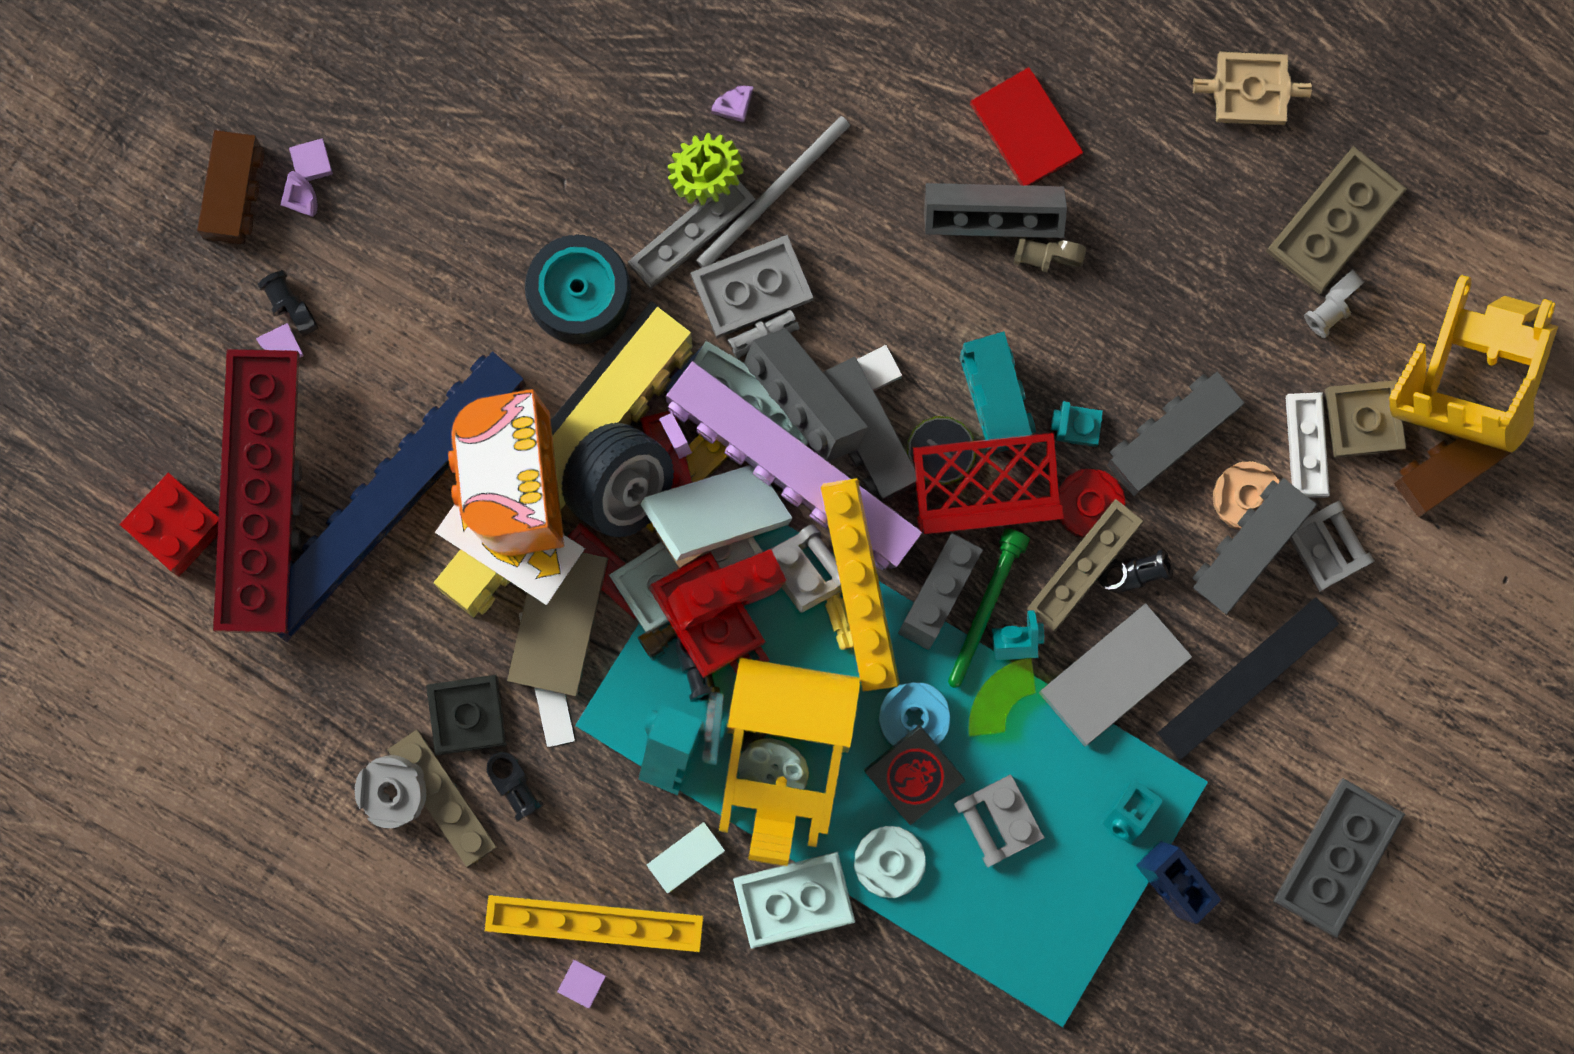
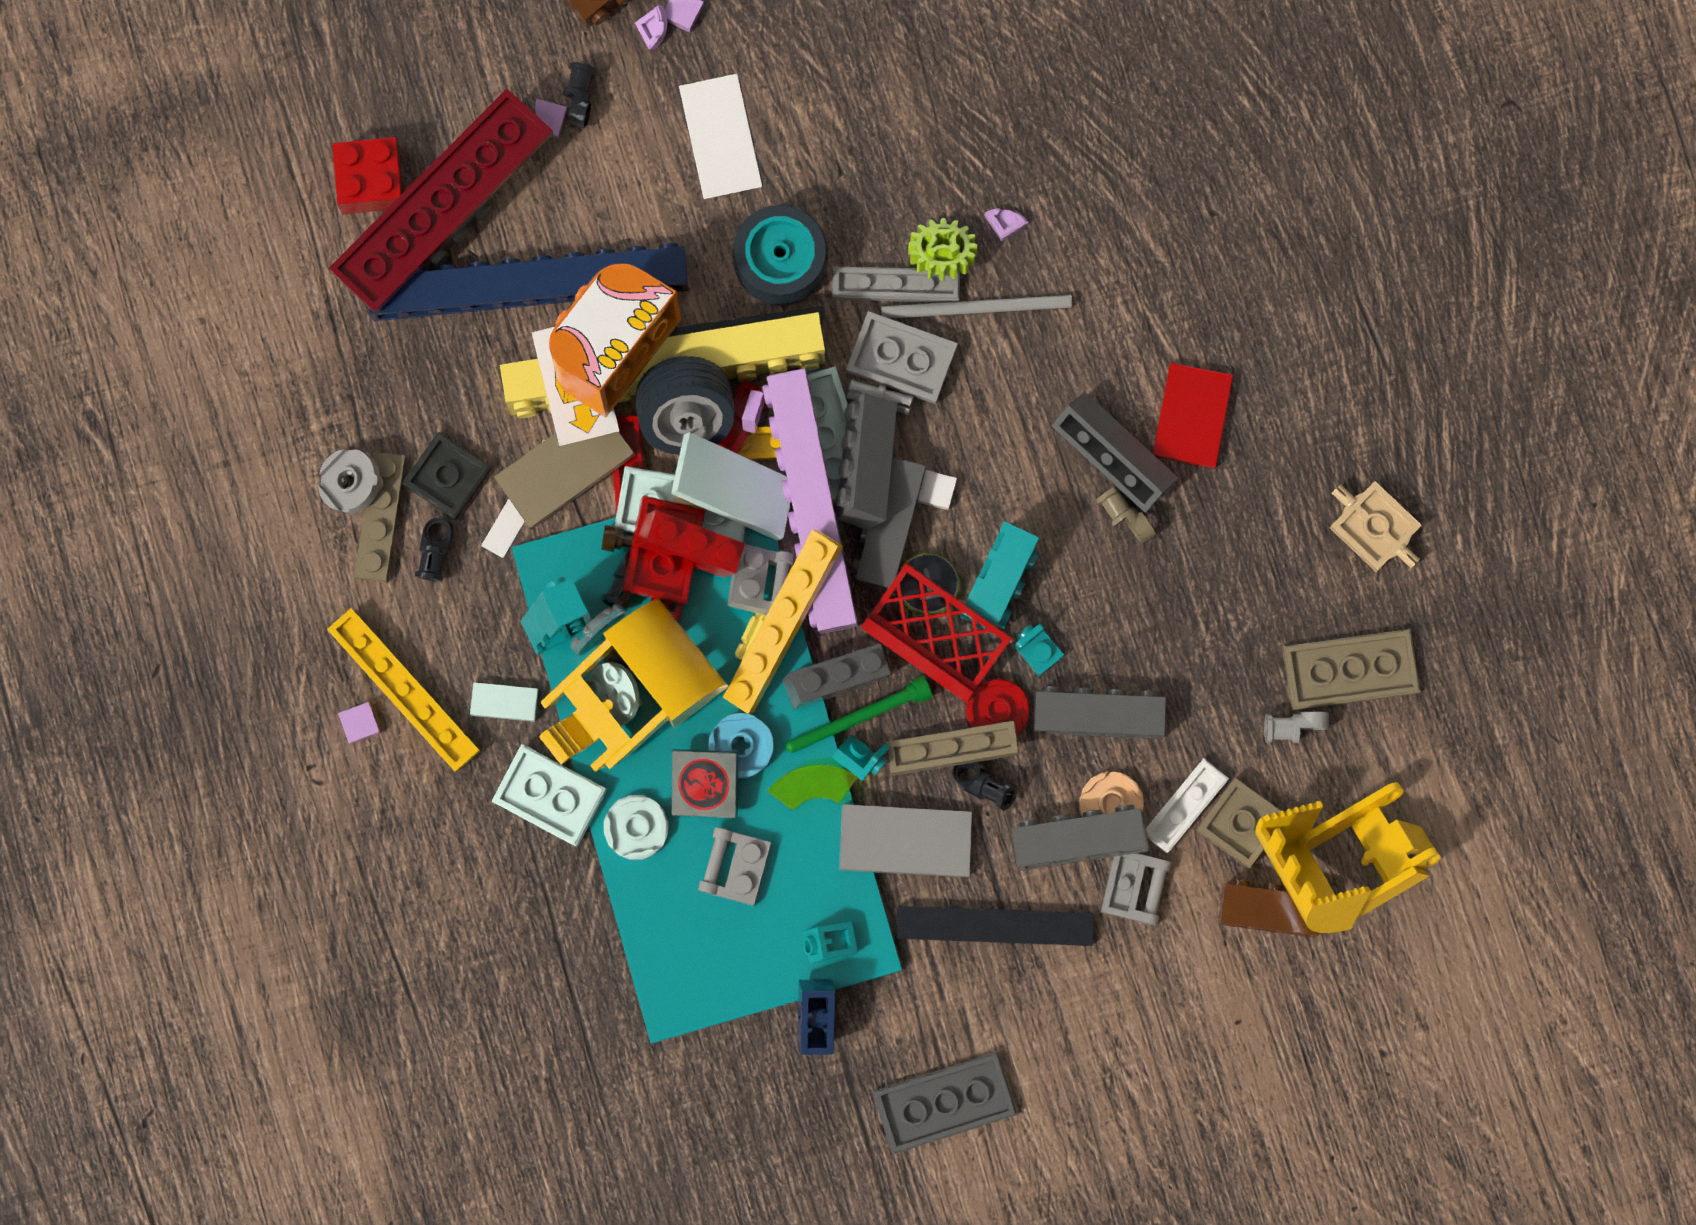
camera: 45 degrees right, 0 degrees up
none -> white sticker [679,74,762,199]

